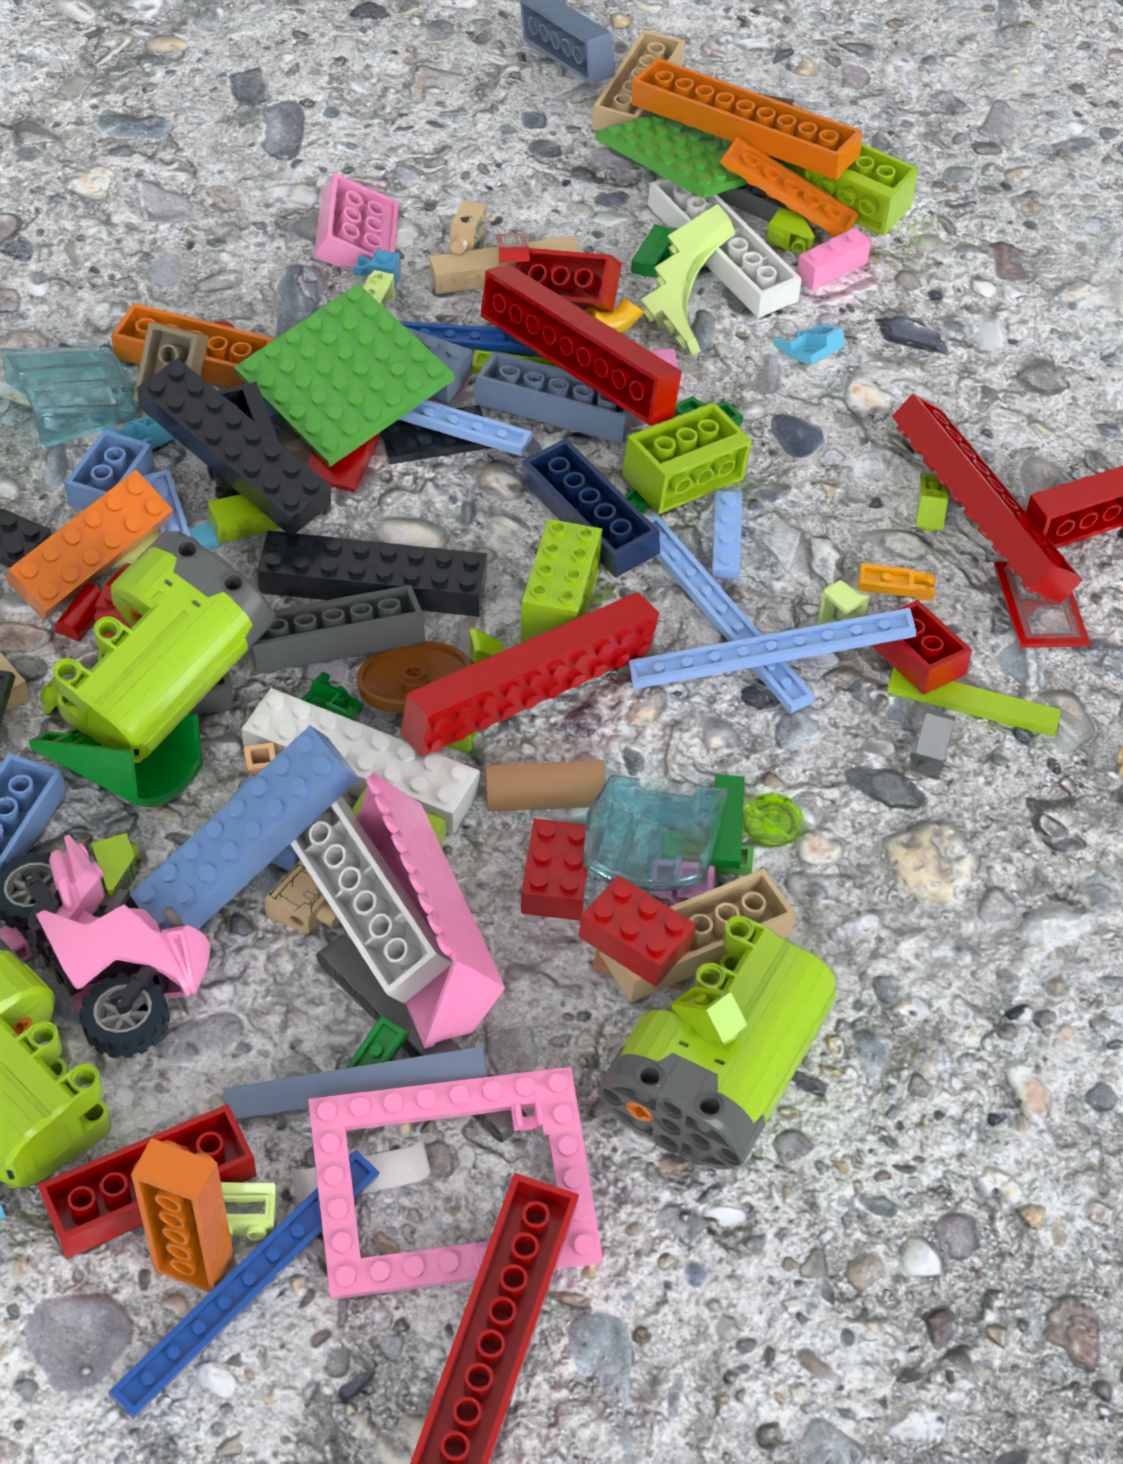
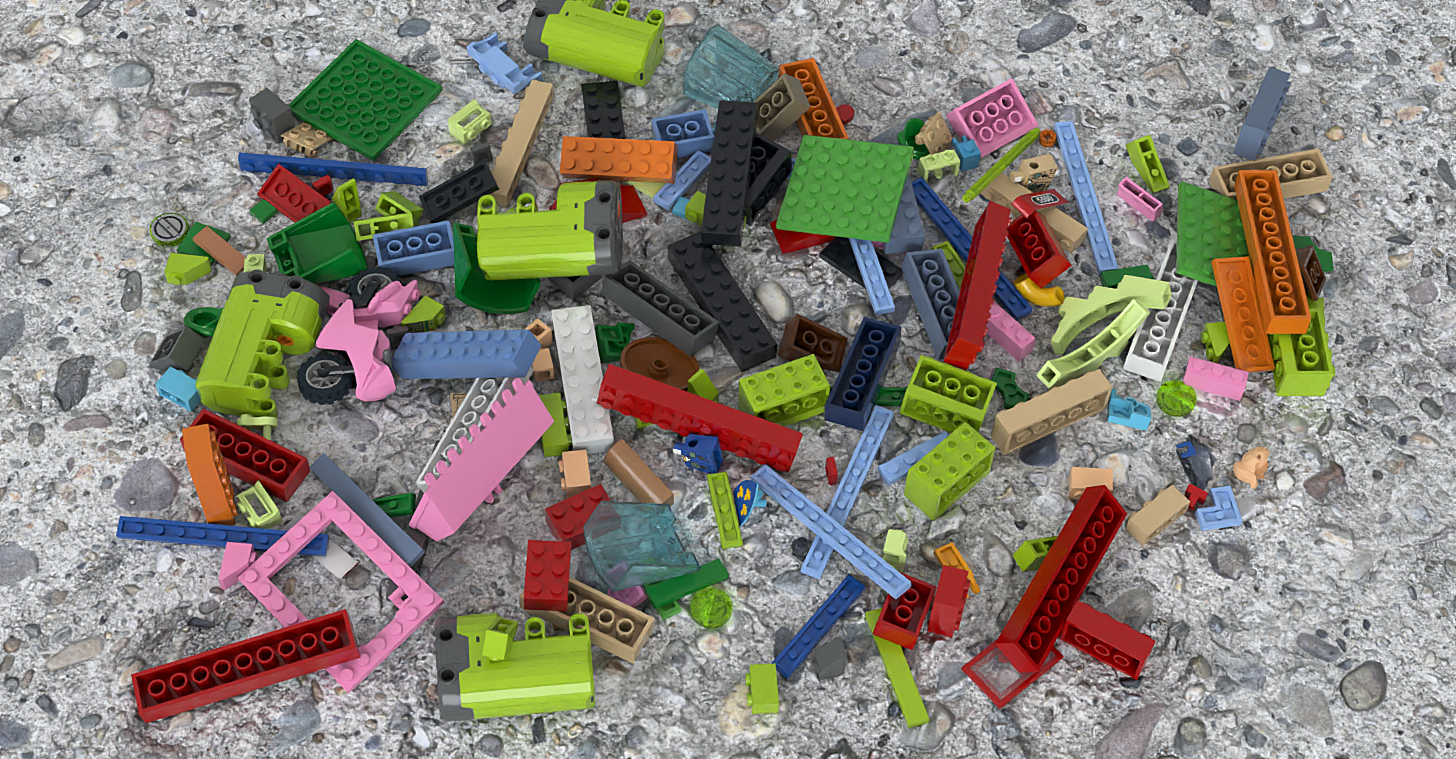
camera: 55 degrees right, 5 degrees up
none -> bright pink slope [218,542,258,590]
none -> yellowish green piece [237,414,278,441]
none -> light nougat brick [559,450,591,498]
none -> blue torso [673,434,724,474]
none -> lime tile [707,472,743,549]
none -> shield [733,480,767,527]
none -> lime brick [745,663,779,714]
none -> blue tile [771,574,866,679]
none -> reddish brown slope [778,314,848,372]
none -> red tile [825,457,838,485]
none -> green piece [897,118,930,160]
none -> lime brick [904,422,996,521]
none -> tan hinge [915,111,953,154]
none -> red brick [927,565,971,638]
none -> lime piece [962,128,1041,203]
none -> tan brick [991,369,1112,455]
none -> yellowish green arch [1036,299,1150,389]
none -> orange bush [1039,129,1056,147]
none -> light blue plate [1054,121,1118,275]
none -> light nougat brick [1068,467,1113,500]
none -> bright pink piece [1117,177,1163,222]
none -> lime slope [1125,135,1170,193]
none -> tan brick [1126,485,1190,546]
none -> clear neon green tile [1156,380,1197,417]
none -> blue sticker [1176,441,1197,458]
none -> red tile [1184,483,1208,510]
none -> light blue plate [1195,486,1243,531]
none -> light nougat hair [1233,446,1269,489]

